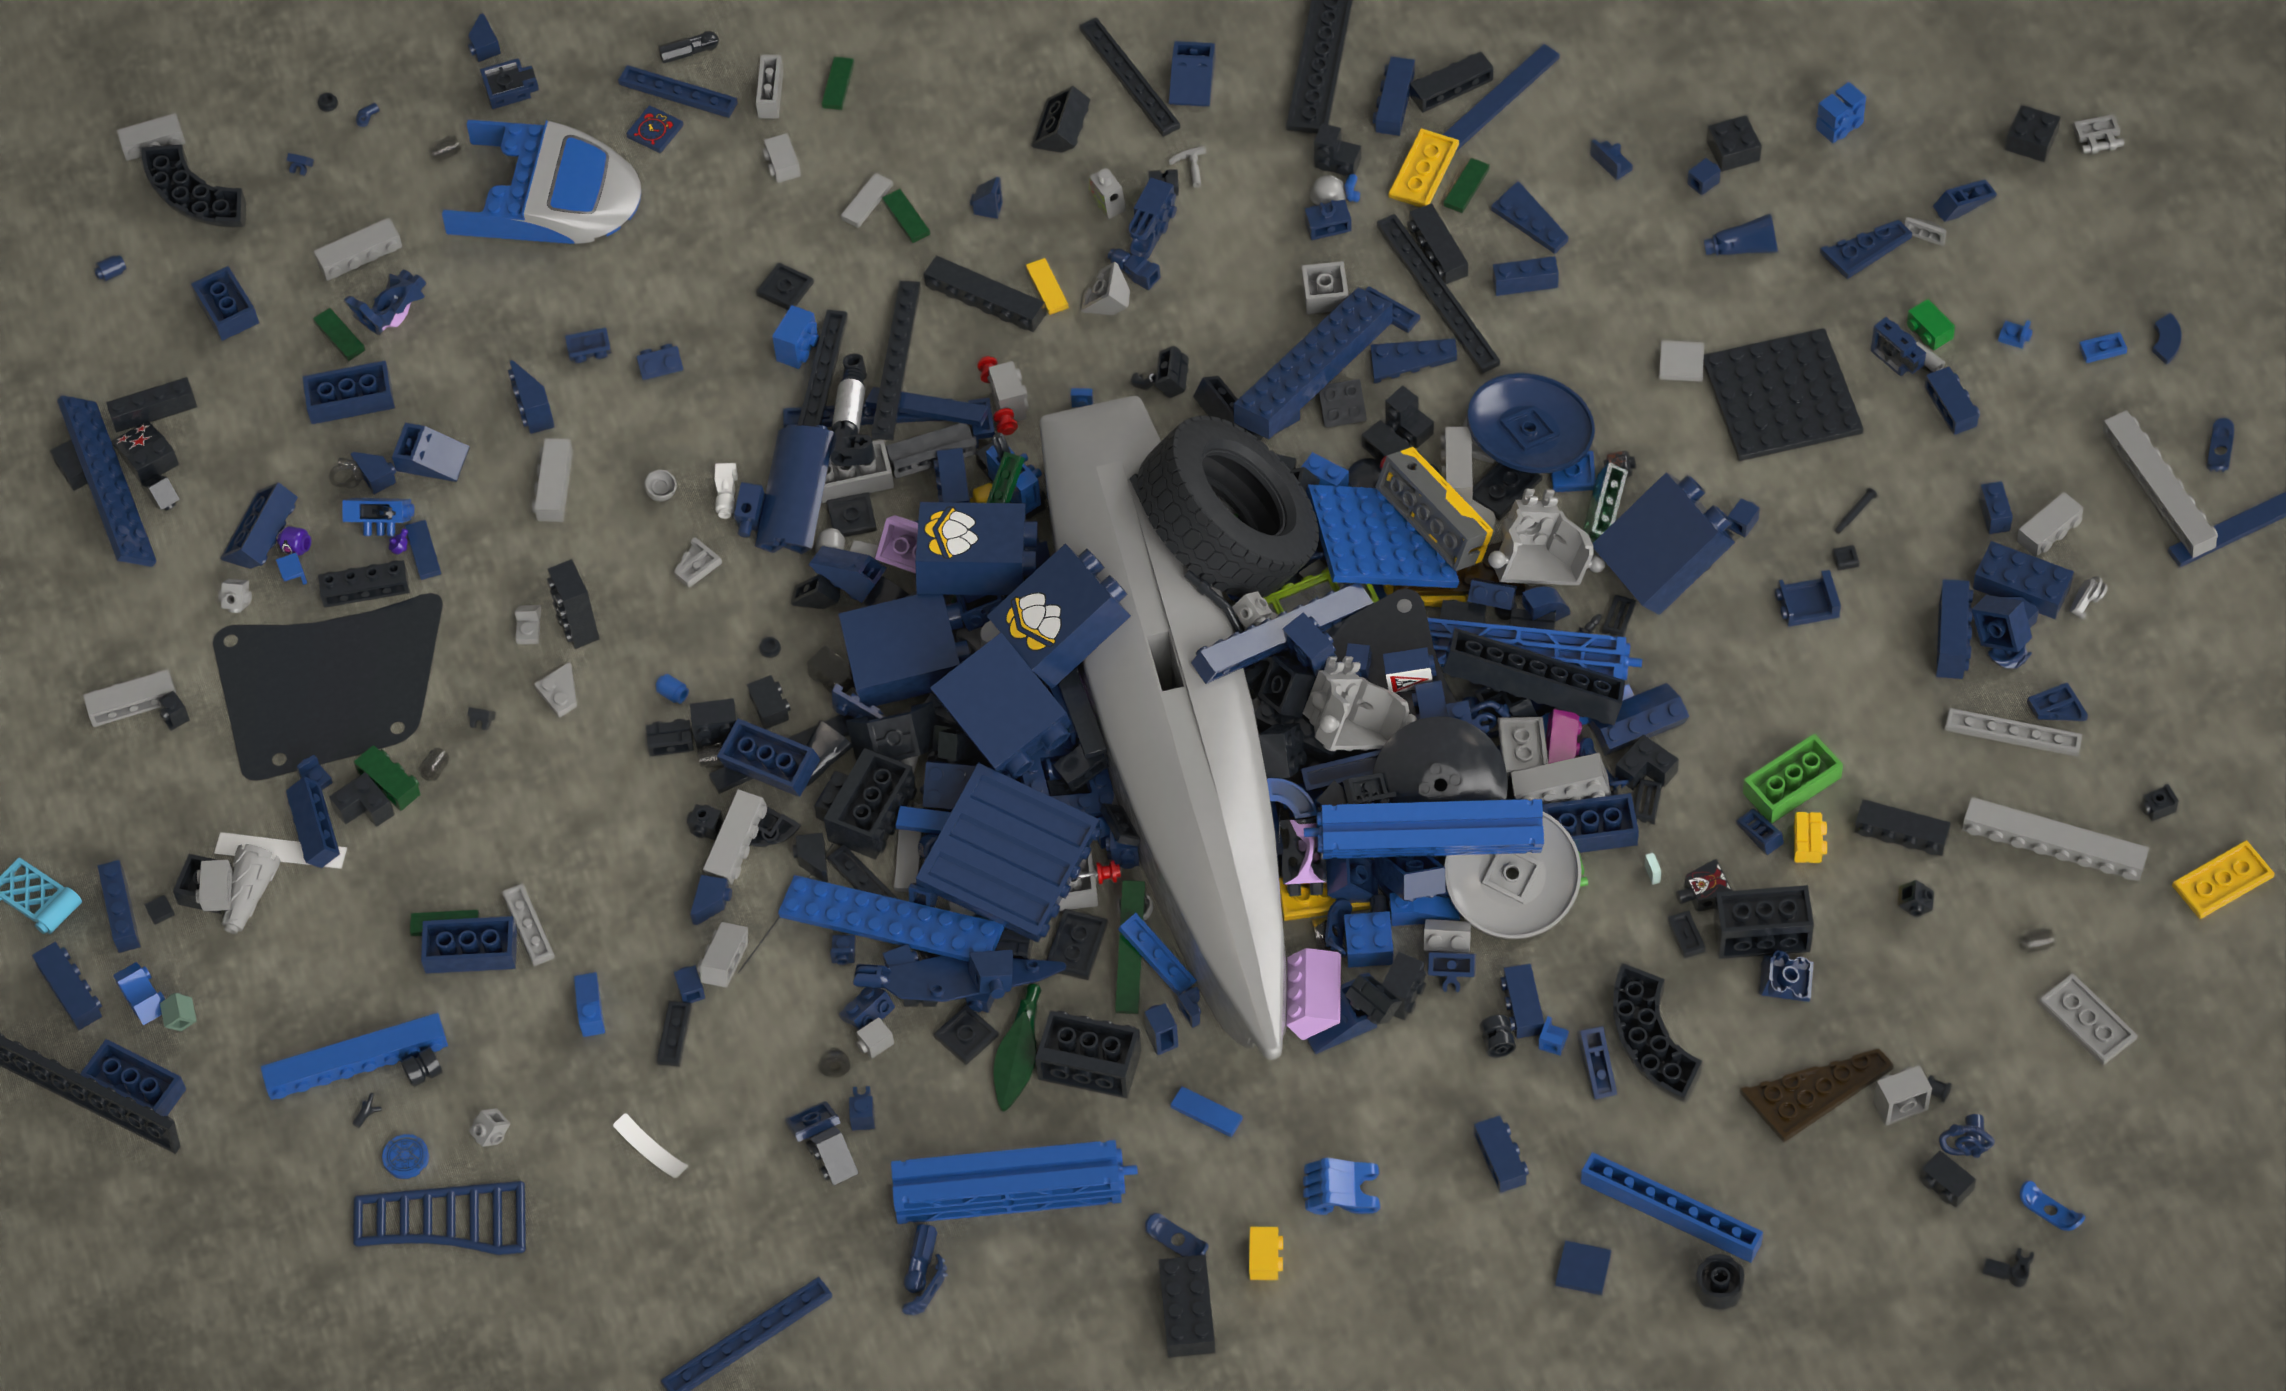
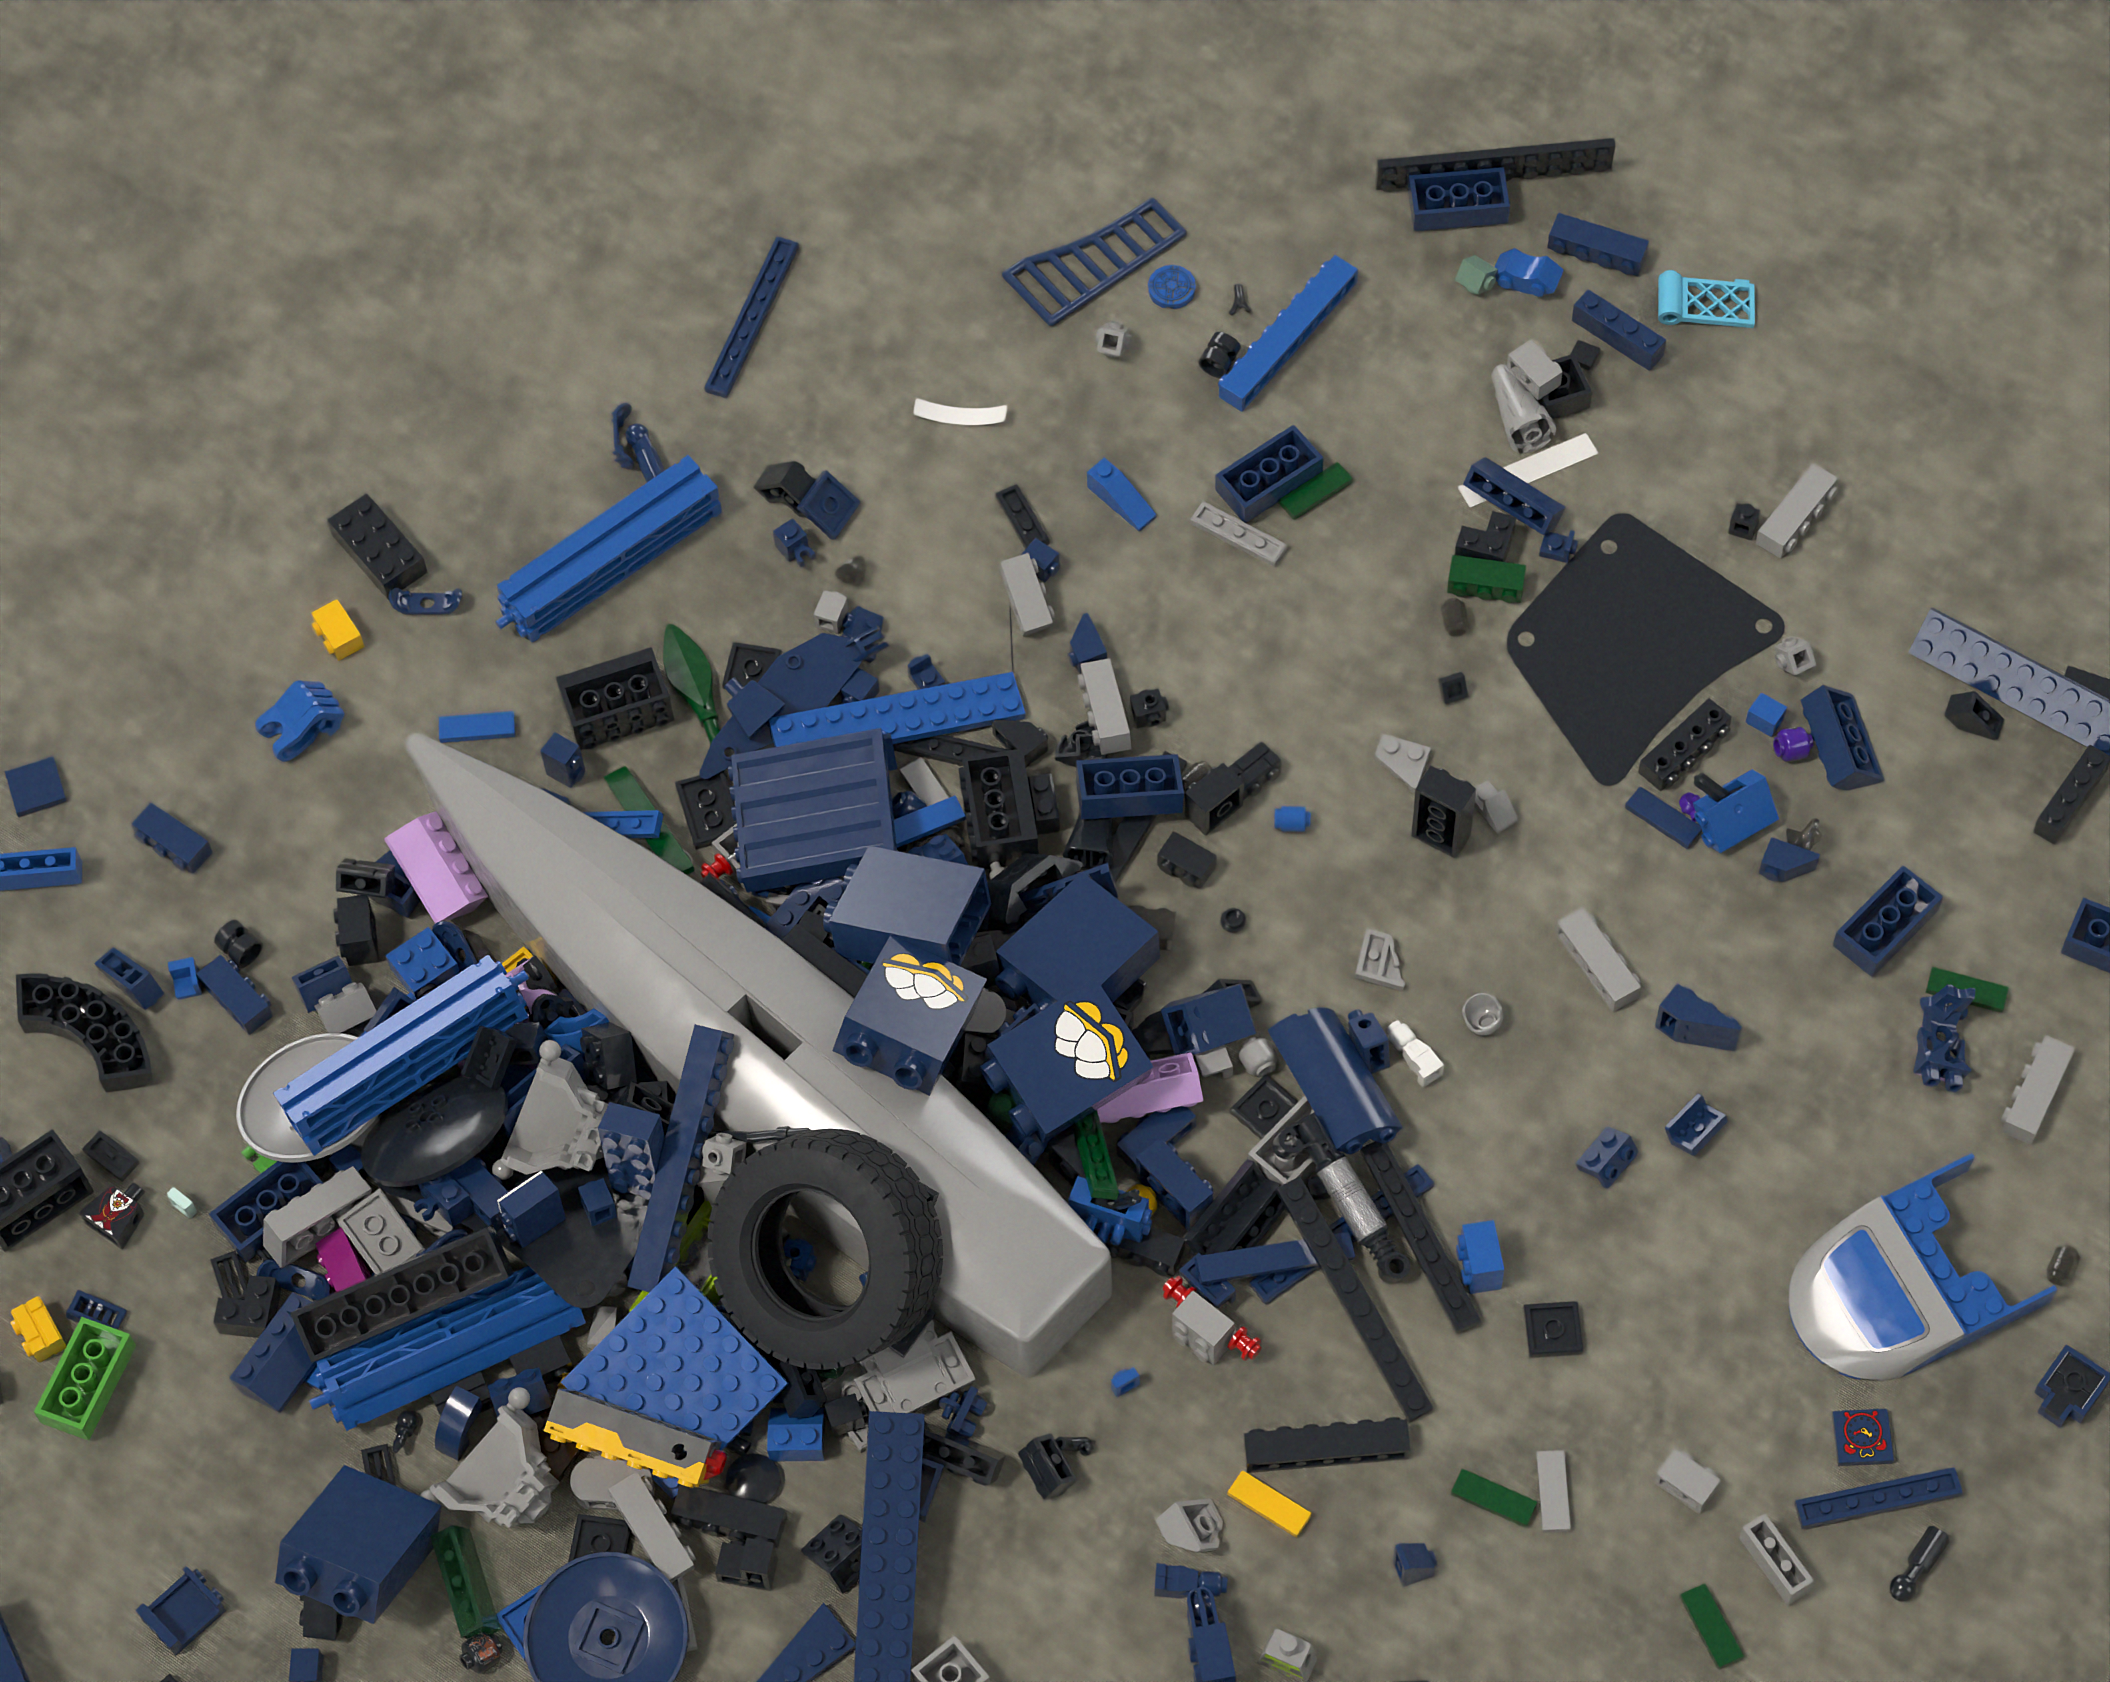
camera: 145 degrees right, 5 degrees up
black slope [111,421,179,484] -> none
slope [392,423,470,482] -> none

